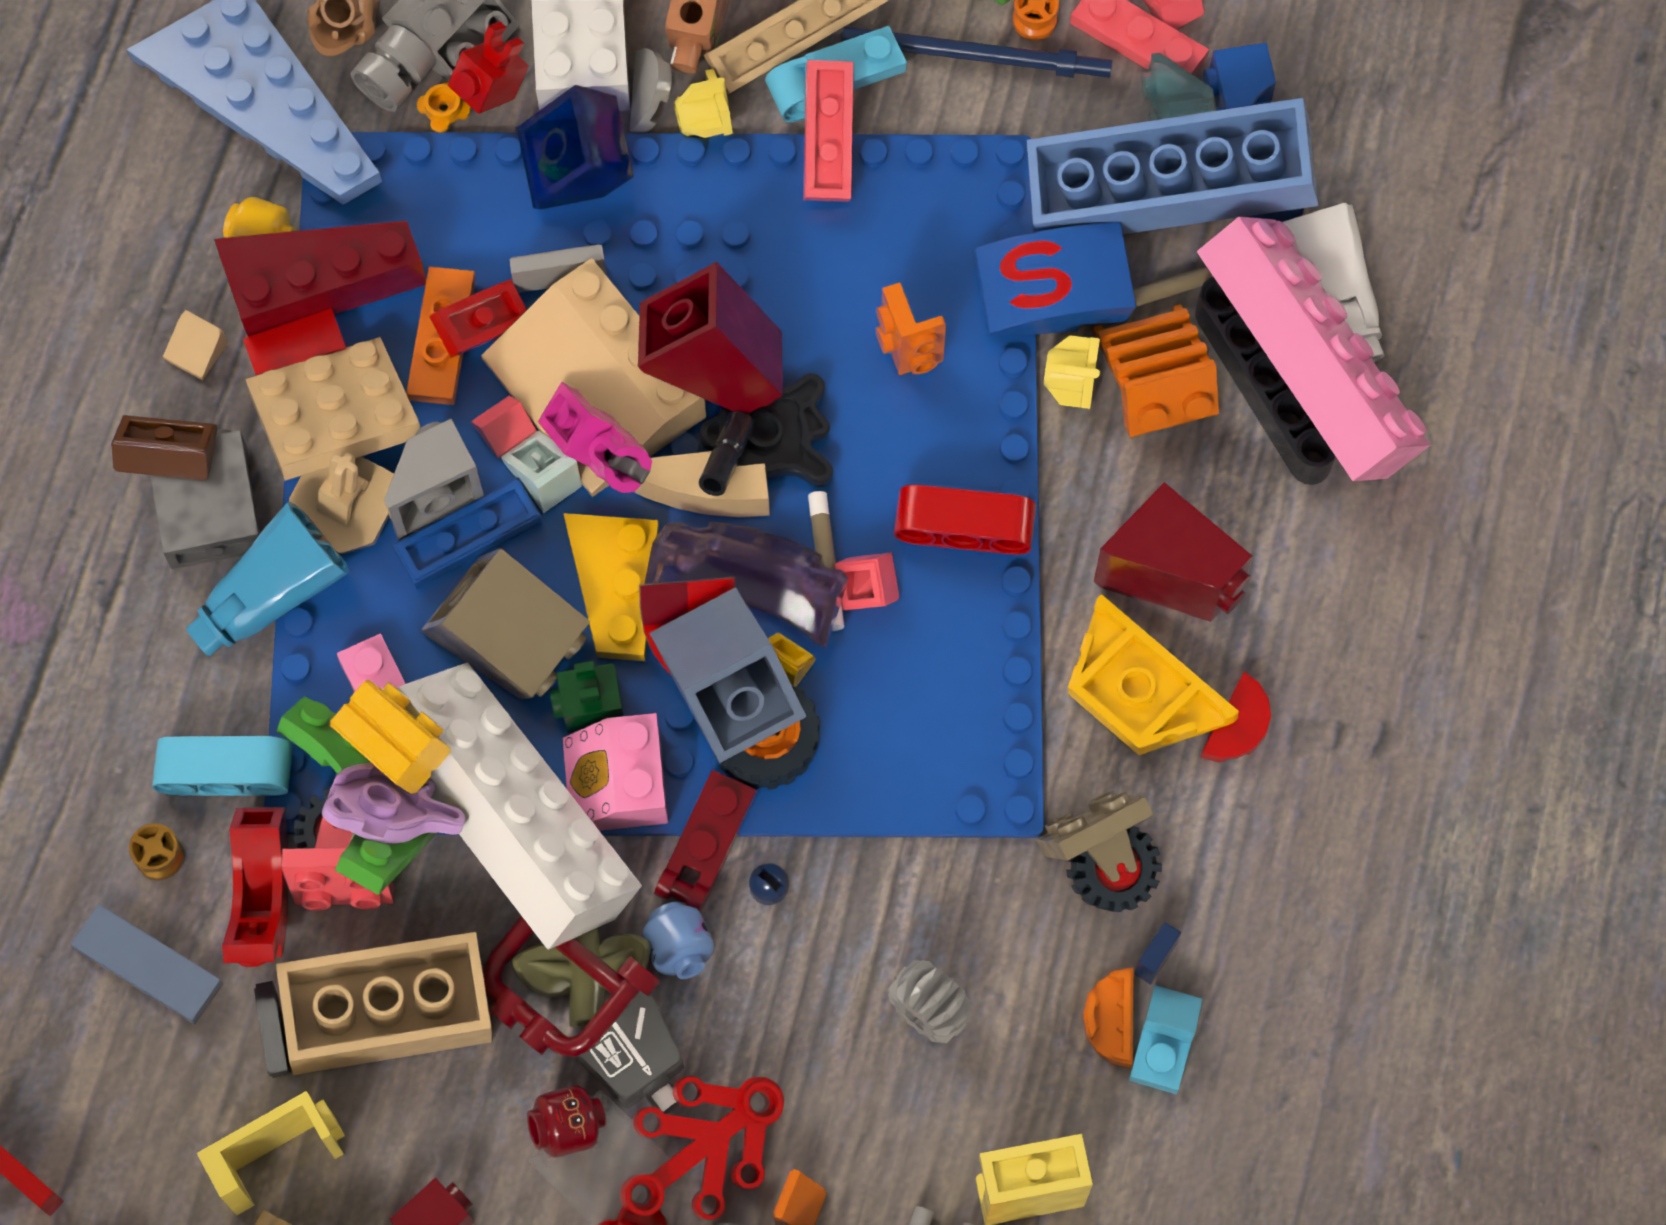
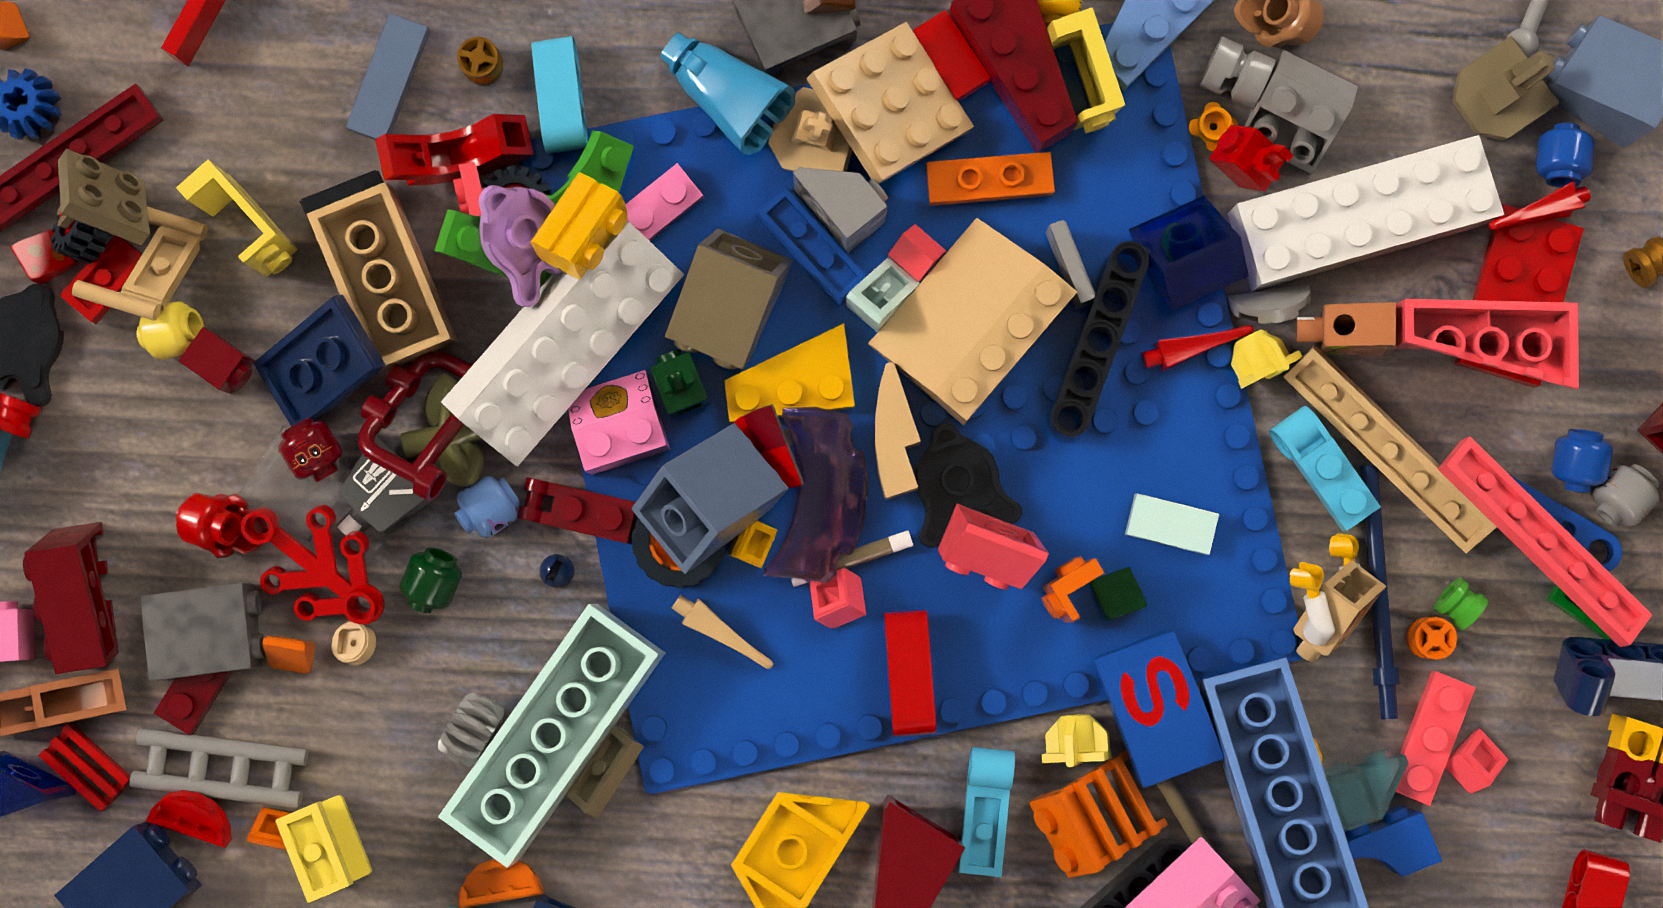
camera: 80 degrees right, 15 degrees up
red plate [429,279,527,358] -> none
dark pink plate [538,381,652,493] -> none
dark red slope [638,262,783,414] -> none
black piece [698,411,754,496] -> none
coral plate [803,60,853,202] -> none
plate [1036,791,1162,912] -> none
none -> dark blue tile [253,294,386,426]
none -> tan tile [331,621,376,666]
none -> dark green head [399,547,462,613]
none -> light aqua brick [438,604,665,868]
none -> dark tan plate [566,725,644,819]
none -> tan piece [671,594,773,669]
none -> coral slope [938,504,1049,590]
none -> medium azure plate [958,747,1015,877]
none -> light yellow panel [1046,7,1125,133]
none -> black beam [1048,241,1149,441]
none -> dark green slope [1090,566,1147,621]
none -> light aqua tile [1125,493,1219,555]
none -> red piece [1141,325,1254,372]
none -> torso [1290,533,1386,662]

